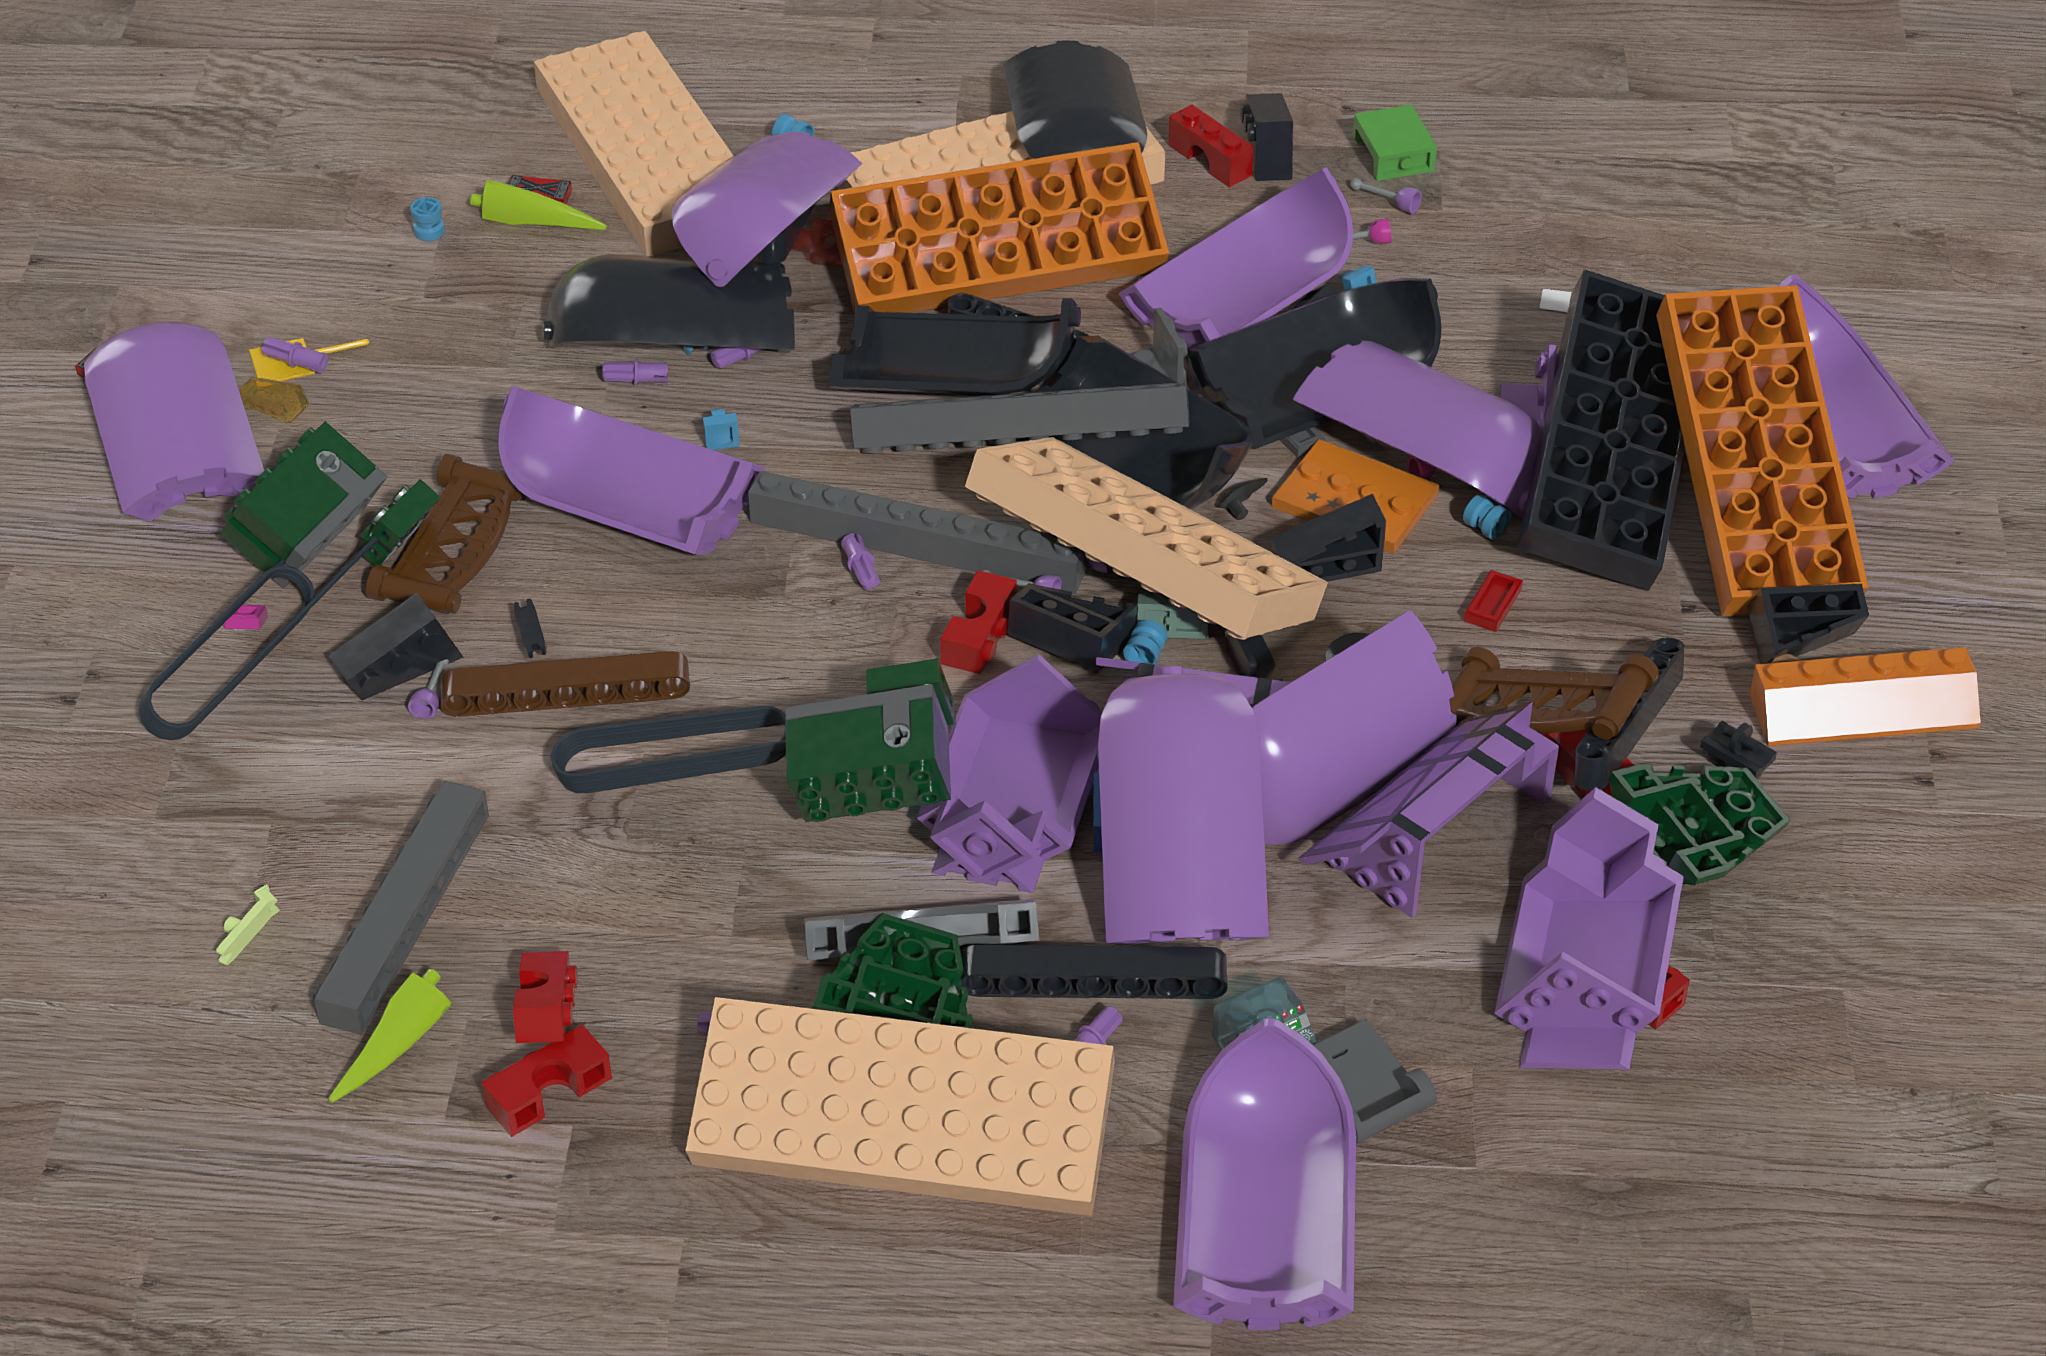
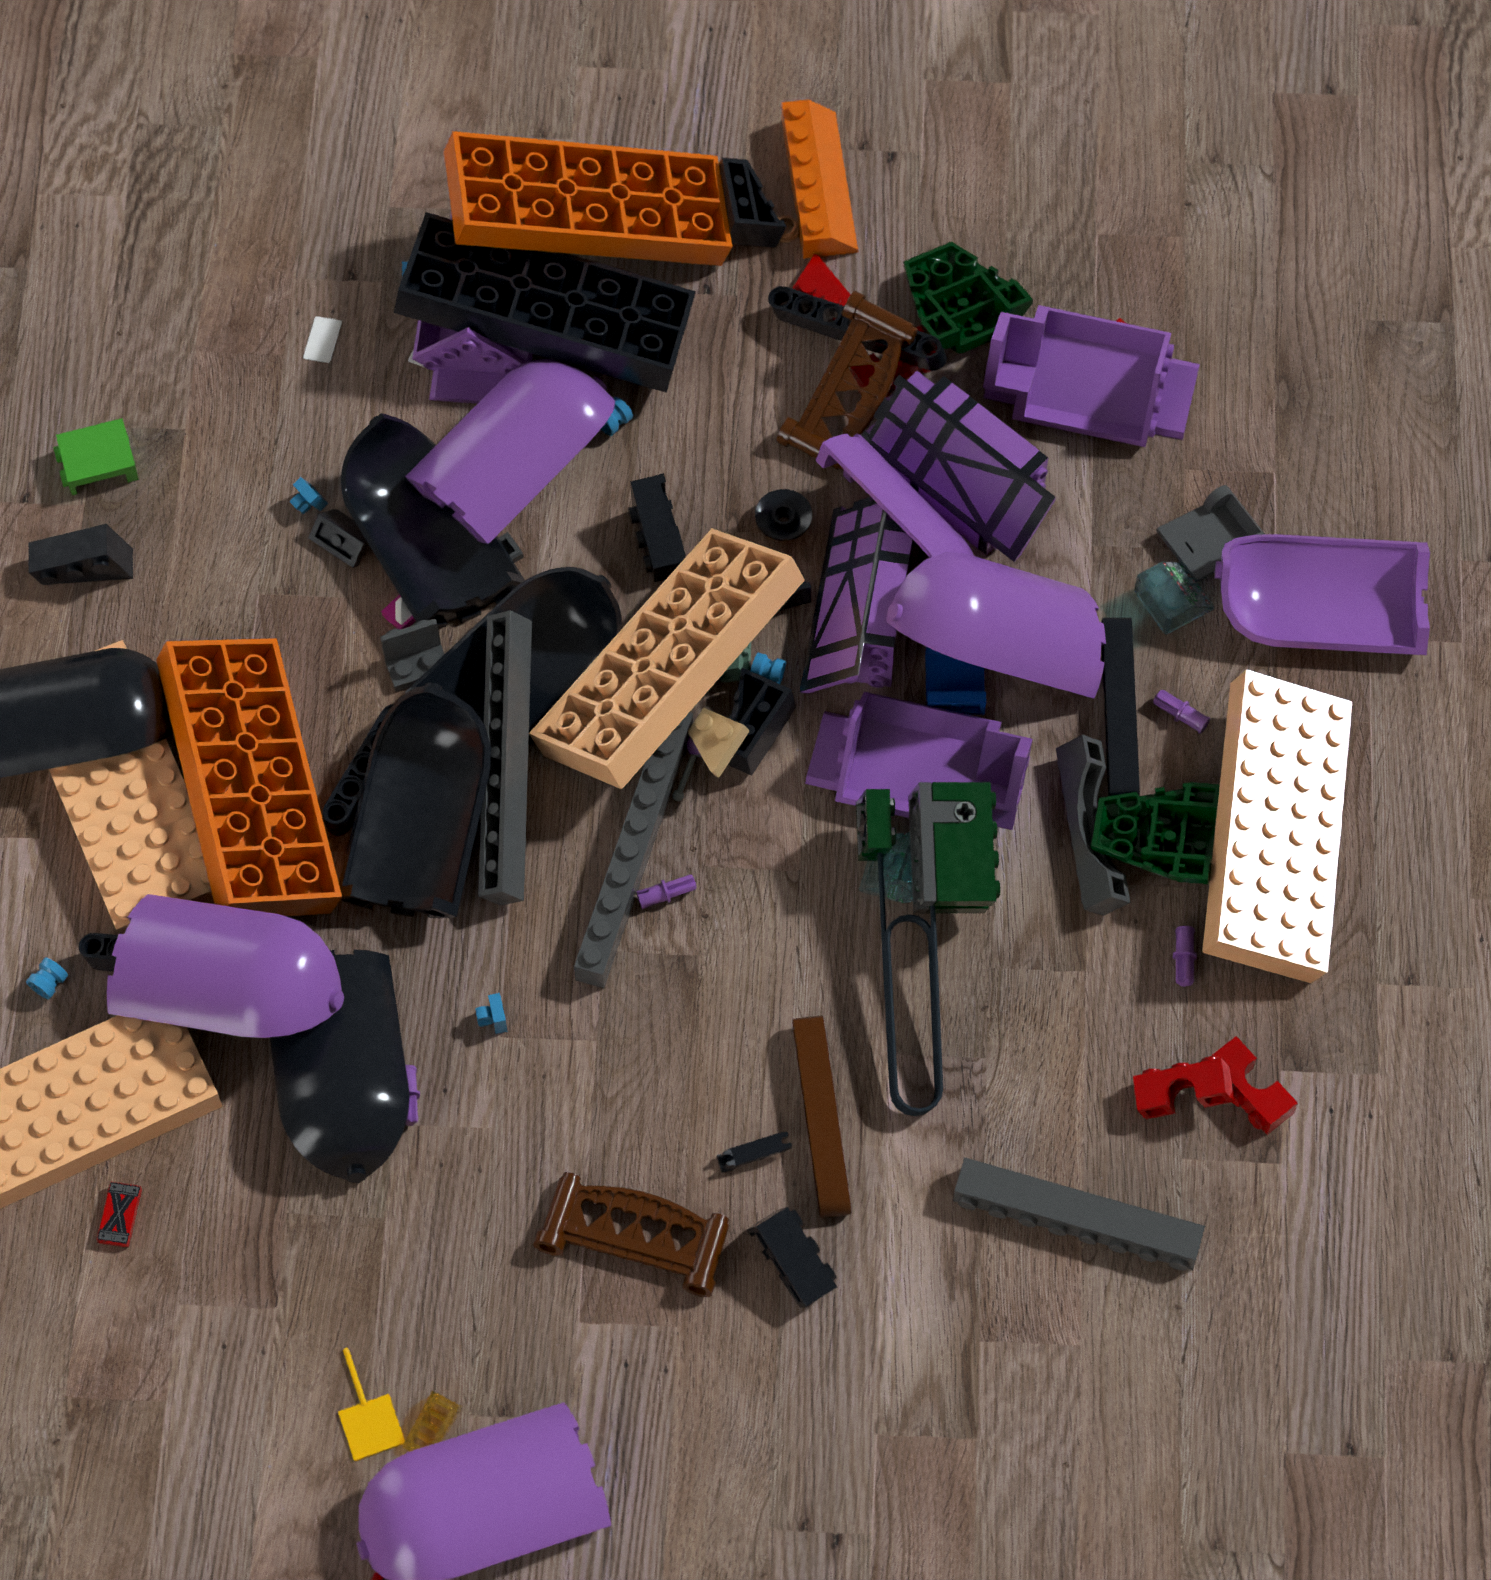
camera: 90 degrees left, 20 degrees up
piece [138,421,441,741] -> none
yellowish green piece [216,884,279,965] -> none
dark pink tile [224,605,268,631] -> none
medium lavender axle [262,337,328,374] -> none
lime piece [328,969,452,1103] -> none
medium lavender hinge [408,659,449,719] -> none
dark azure wheel [410,197,445,241] -> none
lime piece [470,180,607,230] -> none
medium lavender panel [498,386,766,555] -> none
red arch [940,570,1017,674] -> none
medium lavender panel [1118,167,1353,348] -> none
red arch [1168,104,1254,188] -> none
orange plate [1272,439,1440,554] -> none
medium lavender hinge [1350,178,1422,214] -> none
dark pink hinge [1353,218,1392,244] -> none
red tile [1464,570,1523,632] -> none
black hips [1700,721,1777,780] -> none
medium lavender panel [1778,274,1955,498] -> none
none -> tan wing [688,708,750,778]
none -> red wing [792,253,851,320]

